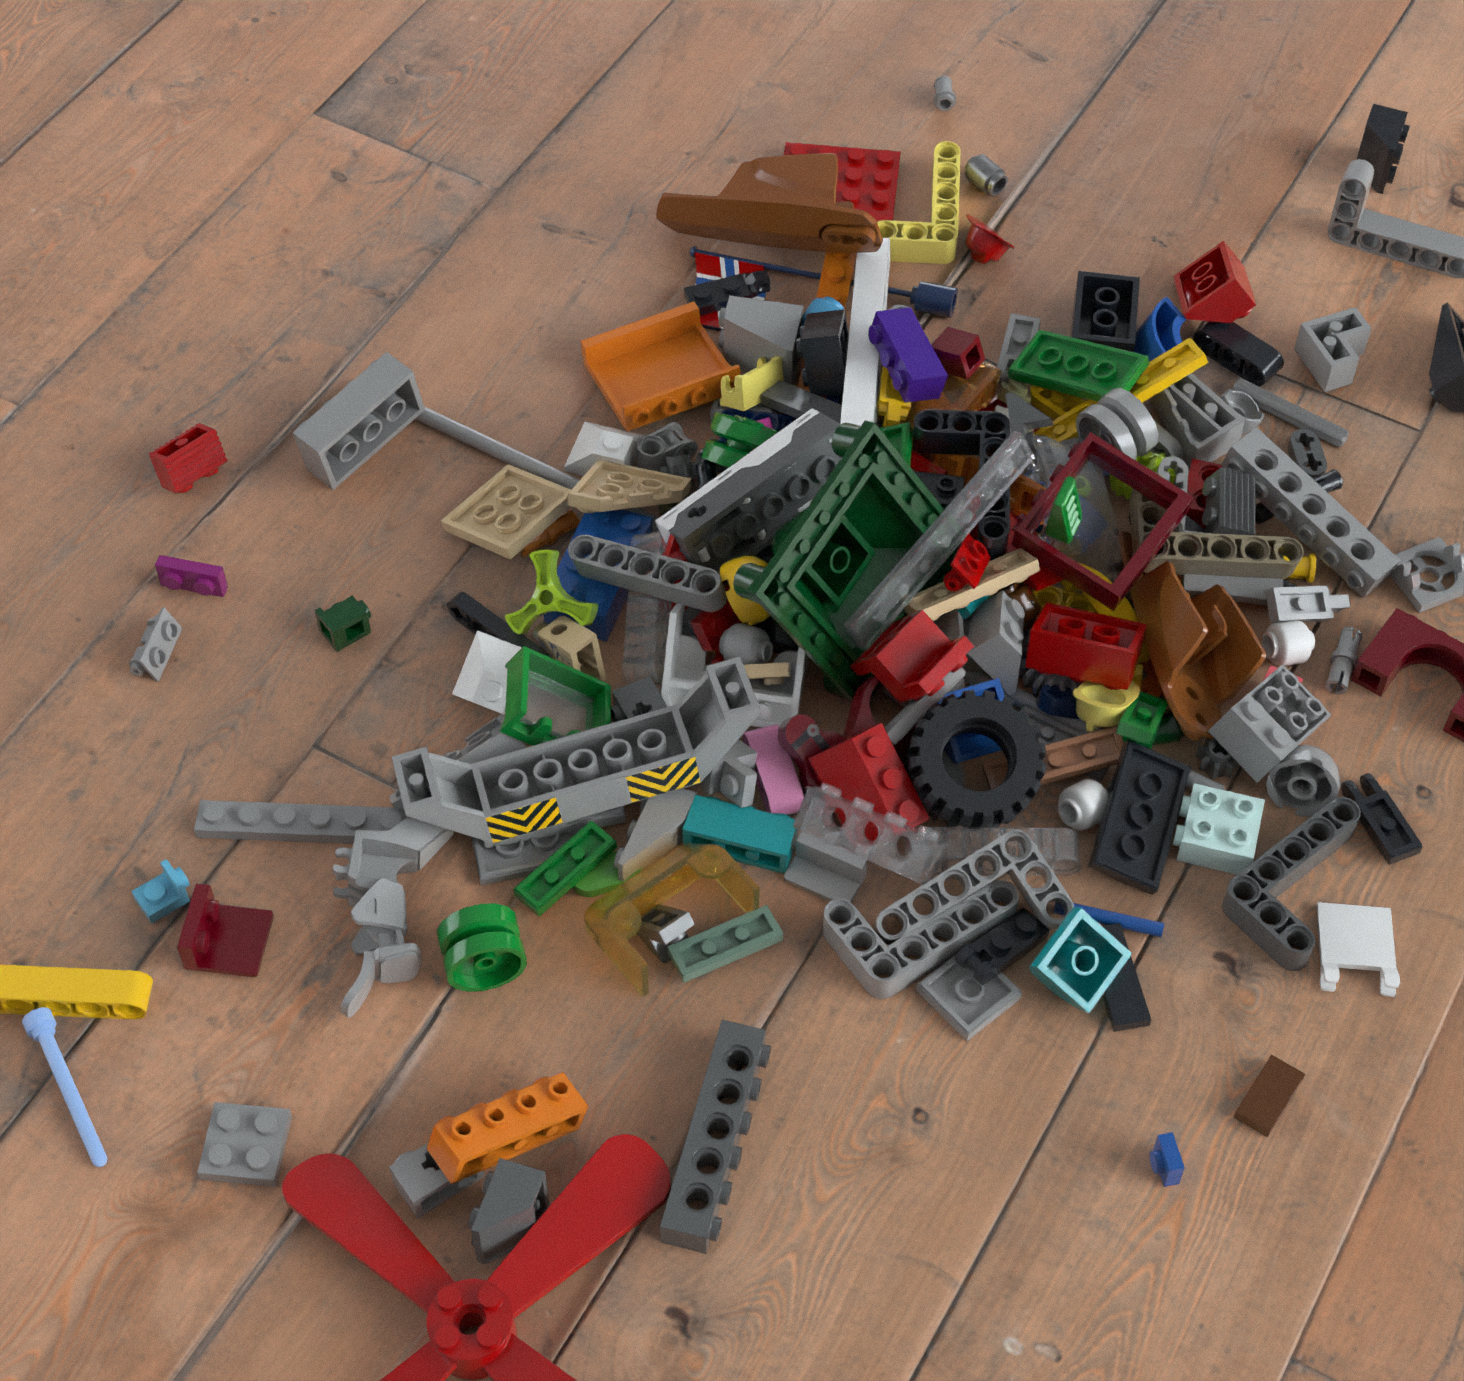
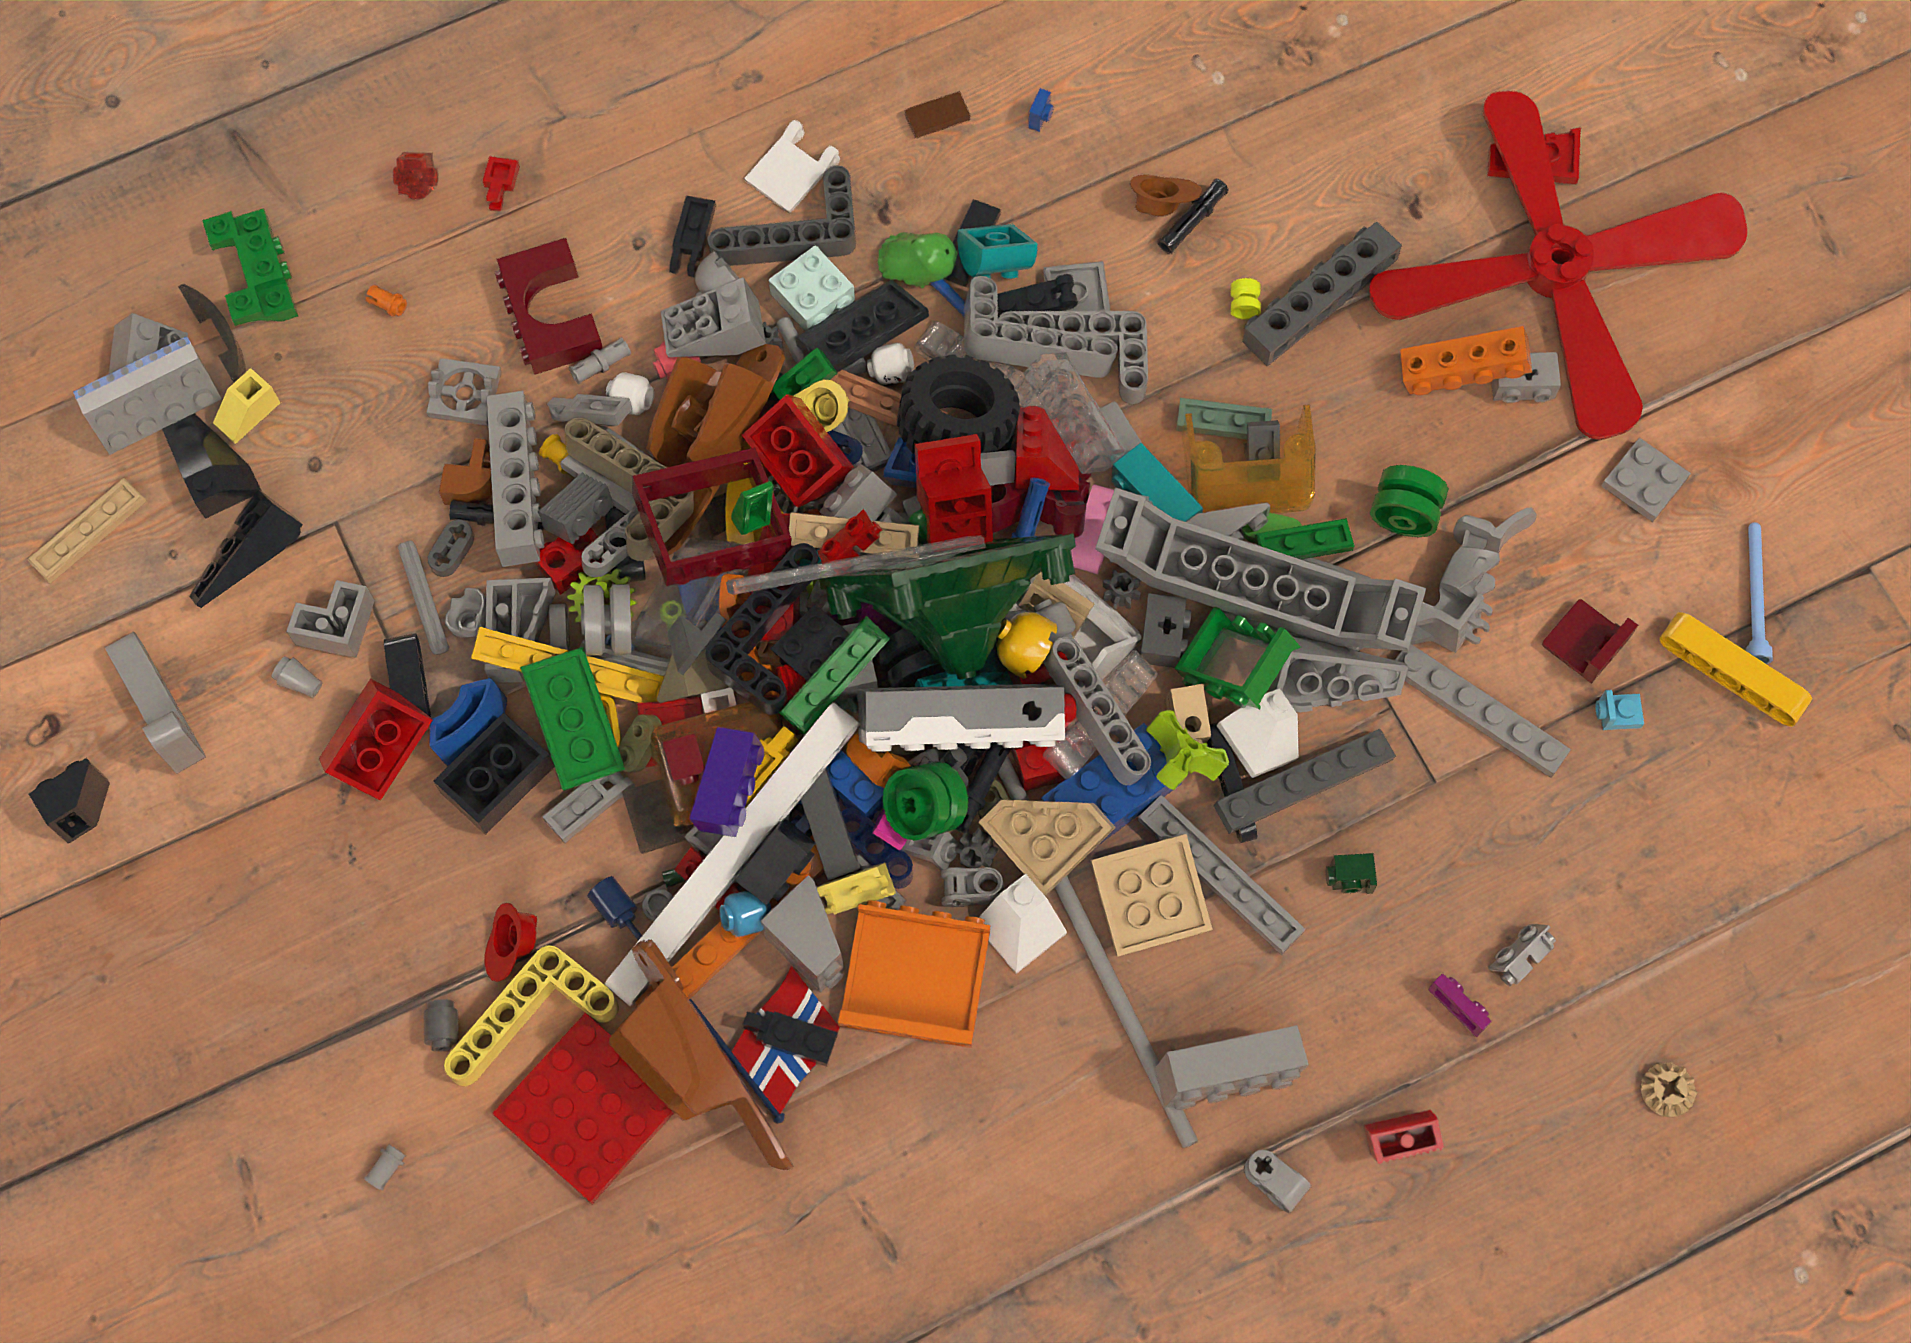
camera: 145 degrees left, 15 degrees up
dark grey slope [468,1158,550,1264] -> none
none -> light grey cone [272,656,323,698]
none -> dark orange brick [439,438,492,505]
none -> bright green piece [877,232,958,289]
none -> blue pin [1011,478,1050,538]
none -> dark orange piece [1130,174,1202,217]
none -> light grey plate [1138,795,1305,955]
none -> black pin [1158,178,1229,254]
none -> dark grey plate [1213,729,1396,834]
none -> neon yellow wheel [1230,278,1261,319]
none -> light grey piece [1244,1150,1311,1213]

